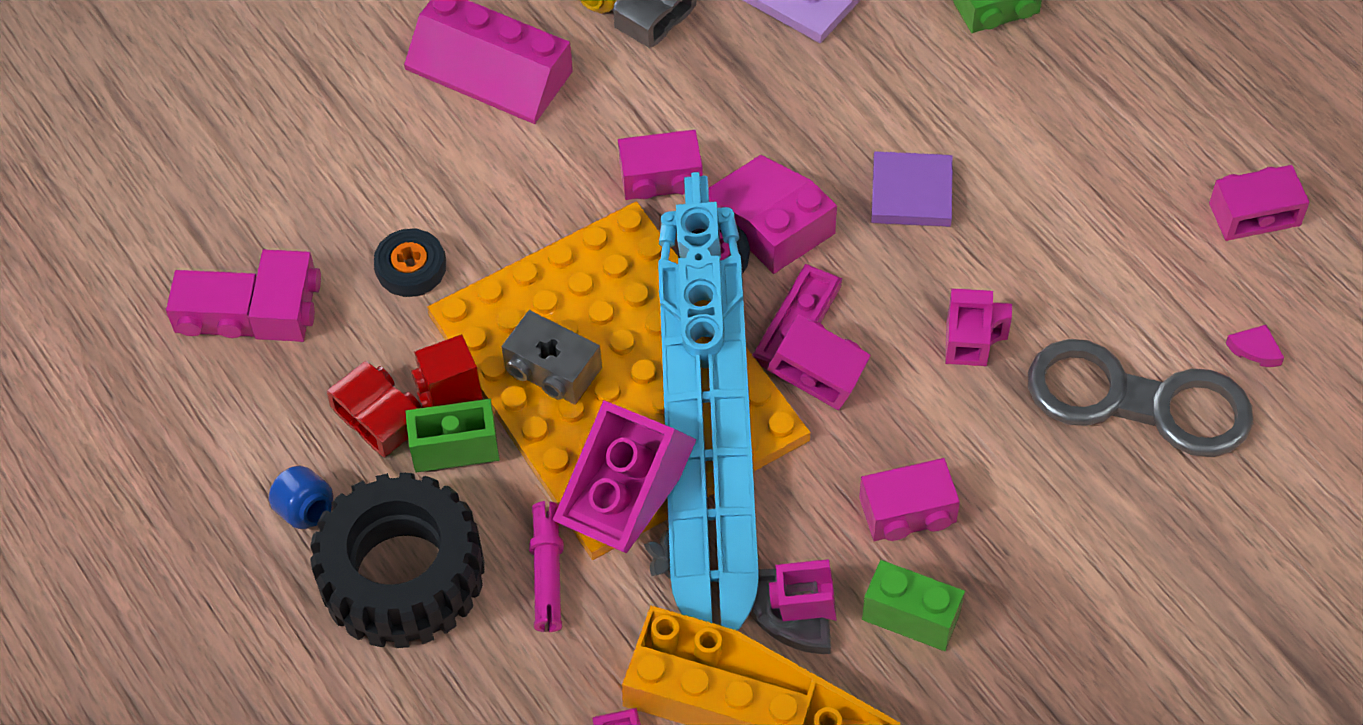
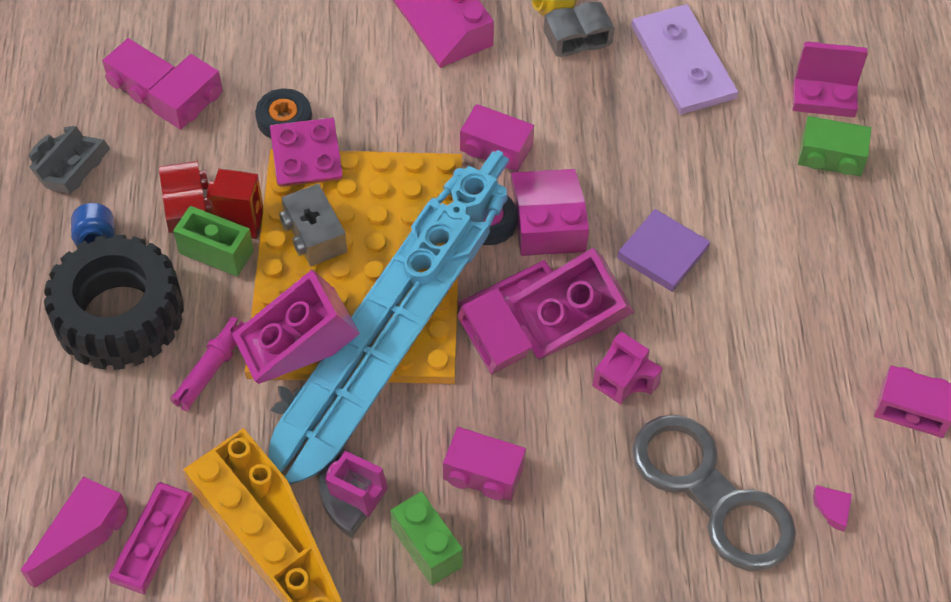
camera: 30 degrees right, 0 degrees up
none -> dark grey slope [29,126,110,194]
none -> dark pink bracket [270,117,342,187]
none -> dark pink slope [509,247,634,360]

